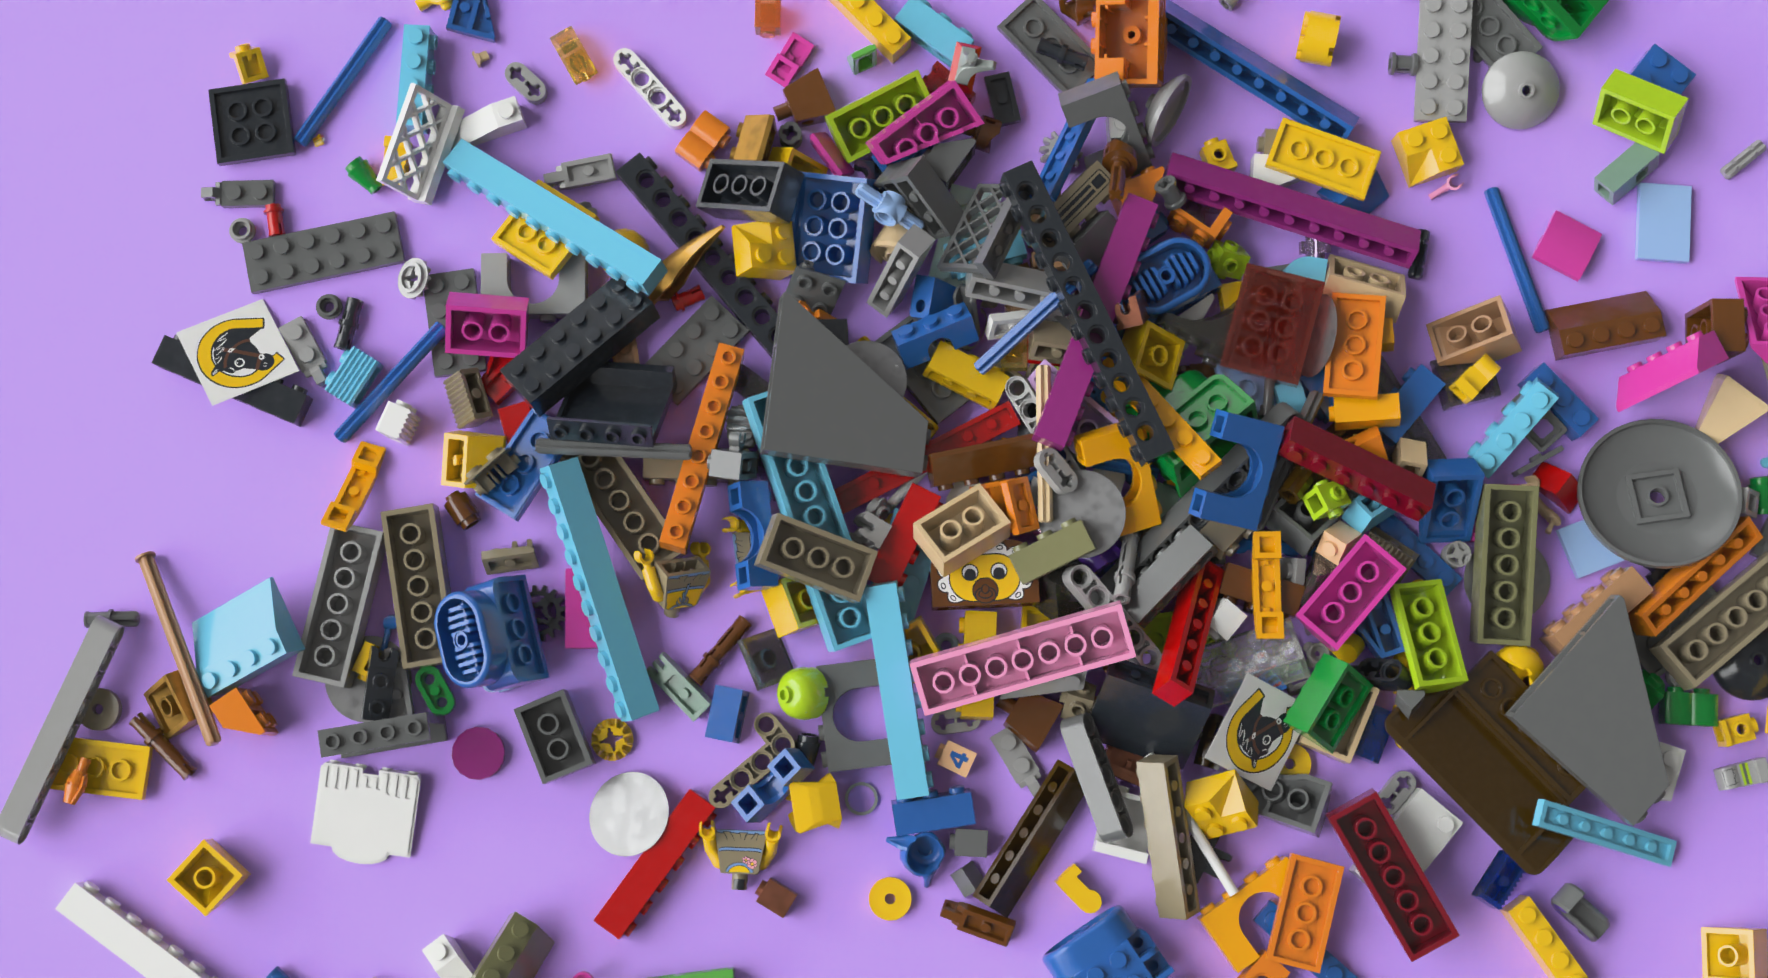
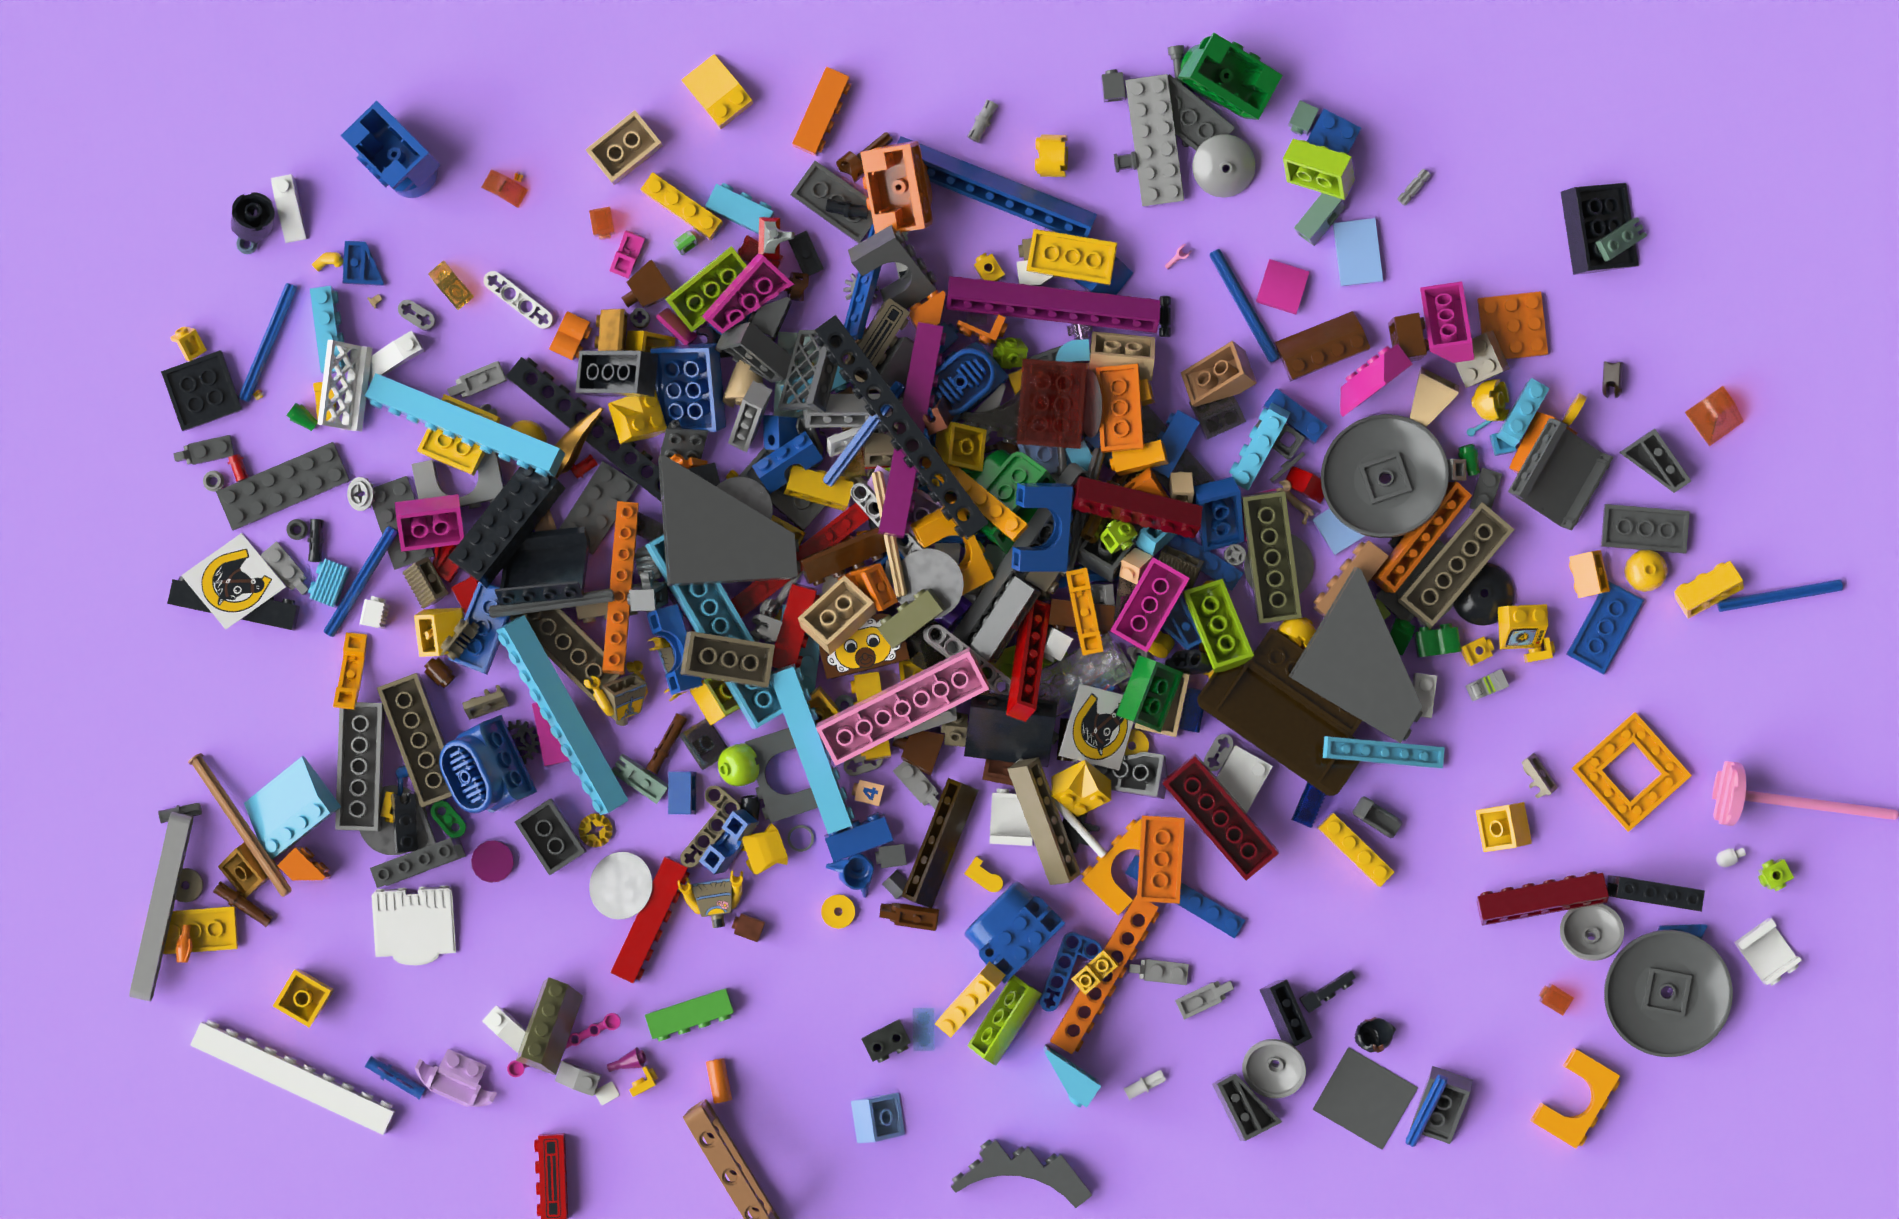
camera: 10 degrees left, 5 degrees up
light blue axle [855,182,924,230] -> none
light grey beam [1034,448,1078,495] -> none
beam [1060,712,1133,843] -> none
reddish brown piece [1102,139,1138,201] -> none
light grey pin [1113,533,1139,605] -> none
light grey dish [1145,74,1192,147] -> none
dark grey bush [1154,175,1187,211] -> none
yellow slope [1391,117,1464,188] -> none
dark grey slope [1395,689,1425,719] -> none
yellow leg [1448,353,1501,404] -> none
none -> sand green brick [1288,100,1319,135]

